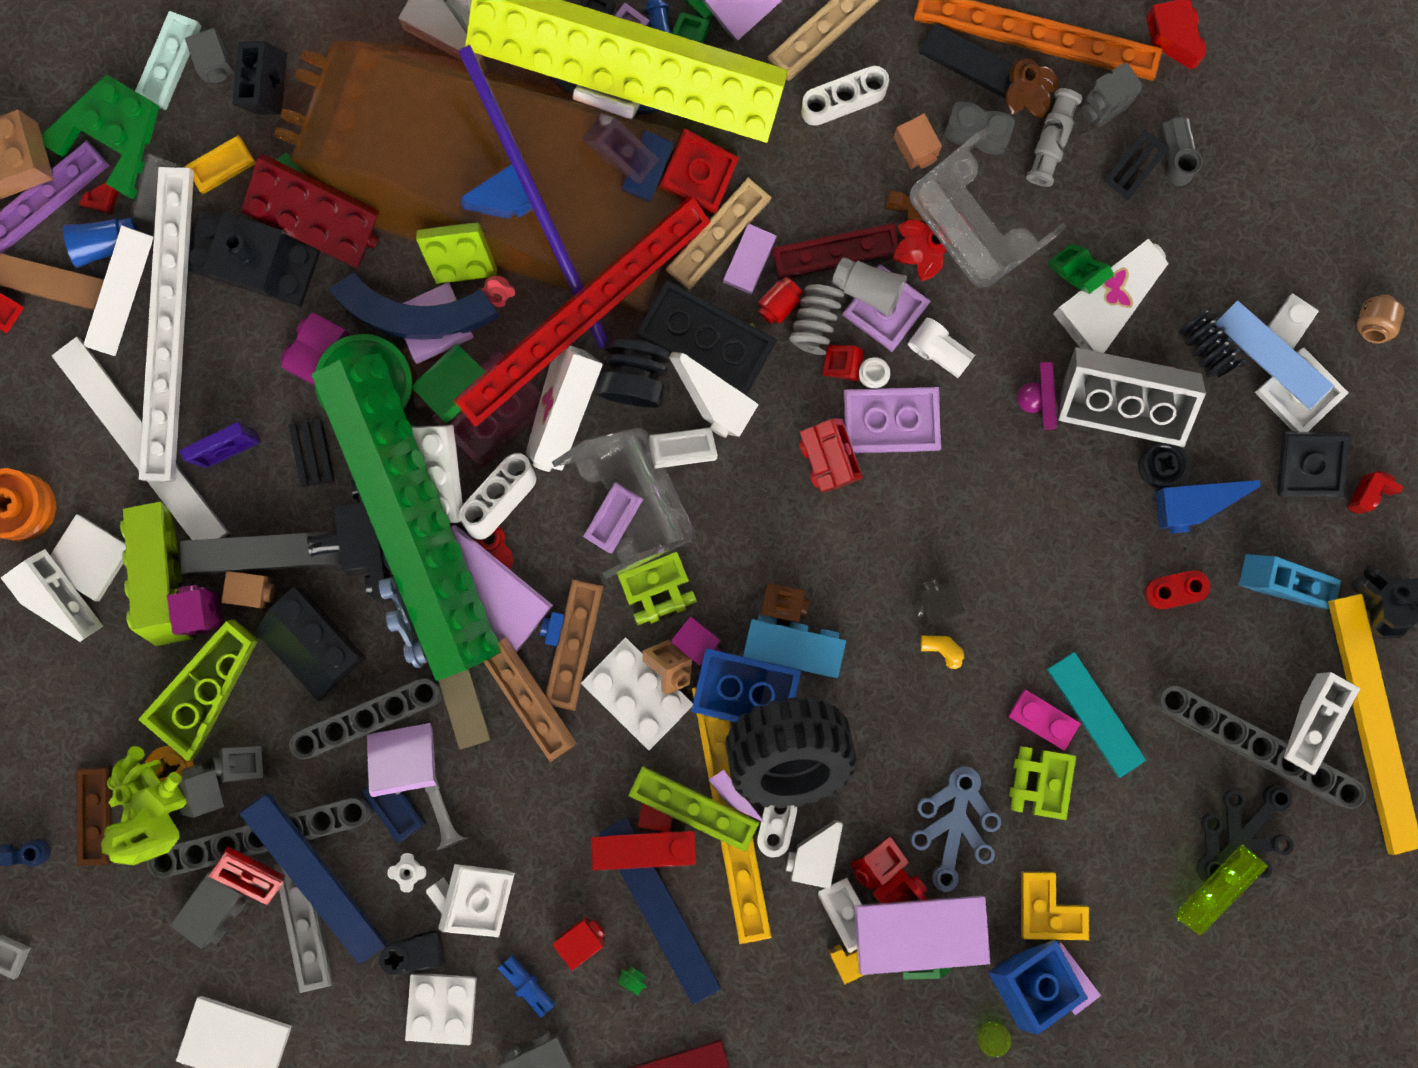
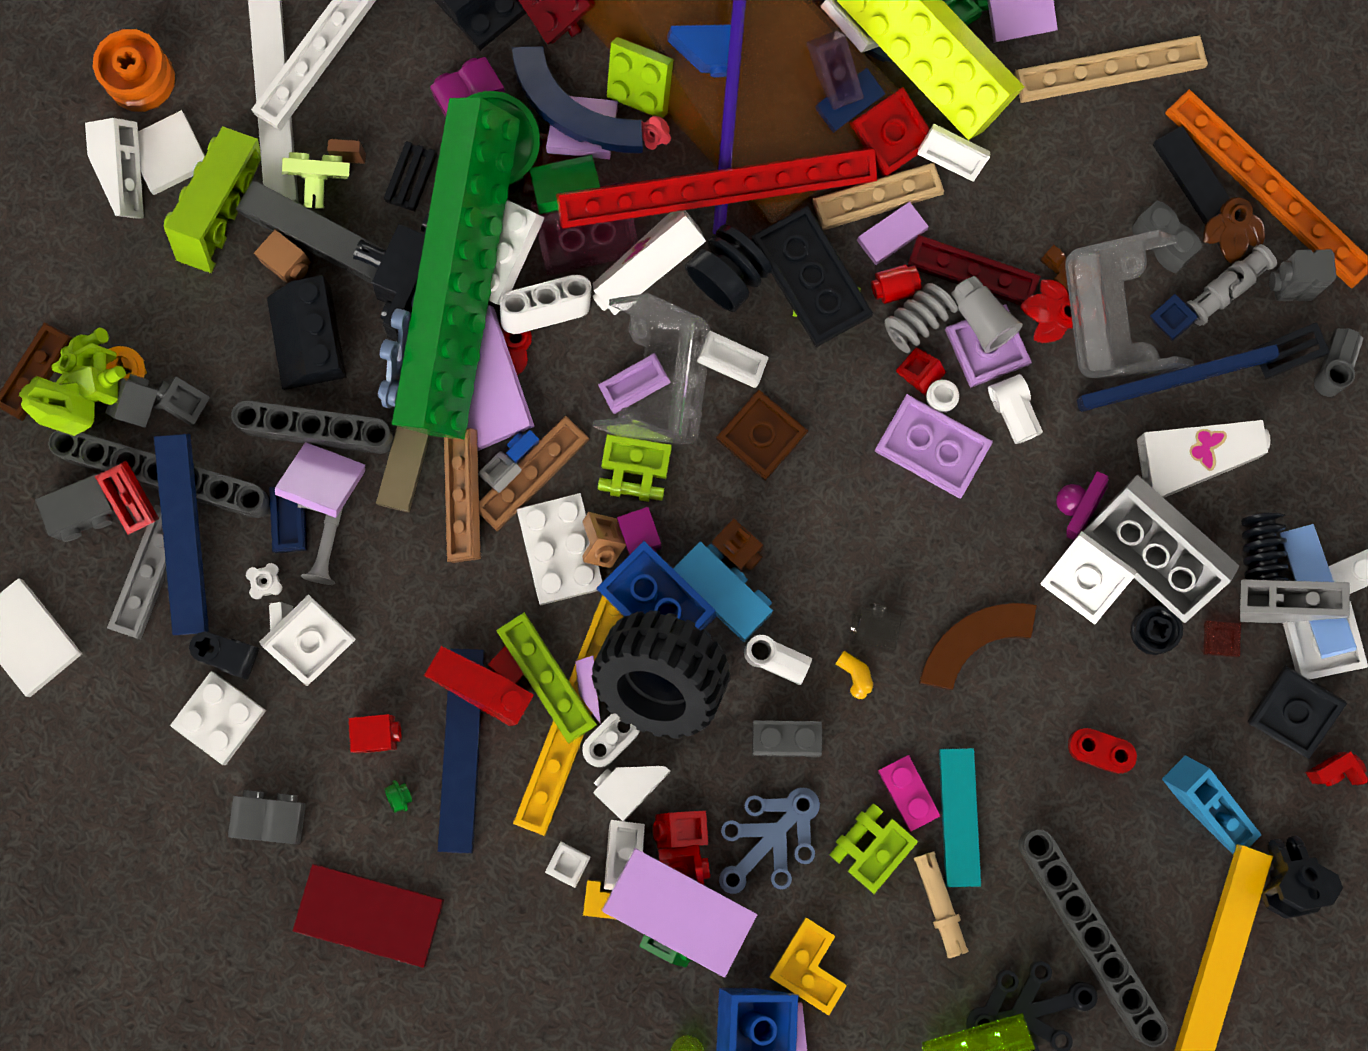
camera: 30 degrees right, 5 degrees down
lime wedge [138,619,259,762] -> none
magenta brick [167,585,224,636] -> none
dark purple tile [179,422,261,469] -> none
blue pin [497,955,556,1018] -> none
white slope [669,352,759,438] -> none
red brick [799,419,863,492] -> none
white beam [801,66,889,126] -> none
nougat brick [894,113,942,169] -> none
green slope [1047,244,1114,294] -> none
blue slope [1155,480,1260,534] -> none
white slope [1284,672,1360,775] -> none
none -> yellowish green plate [282,152,350,209]
none -> nougat tile [327,139,366,164]
none -> light grey tile [478,451,522,493]
none -> white tile [545,841,591,888]
none -> reddish brown tile [716,389,808,481]
none -> white piece [744,635,812,685]
none -> dark grey brick [752,720,822,757]
none -> tan pin [914,851,969,958]
none -> white tile [917,124,990,182]
none -> reddish brown tile [919,603,1037,690]
none -> white plate [1041,531,1137,624]
none -> dark blue tile [1076,344,1280,412]
none -> dark blue plate [1150,294,1198,342]
none -> clear red tile [1203,621,1241,658]
none -> light grey slope [1240,580,1350,623]

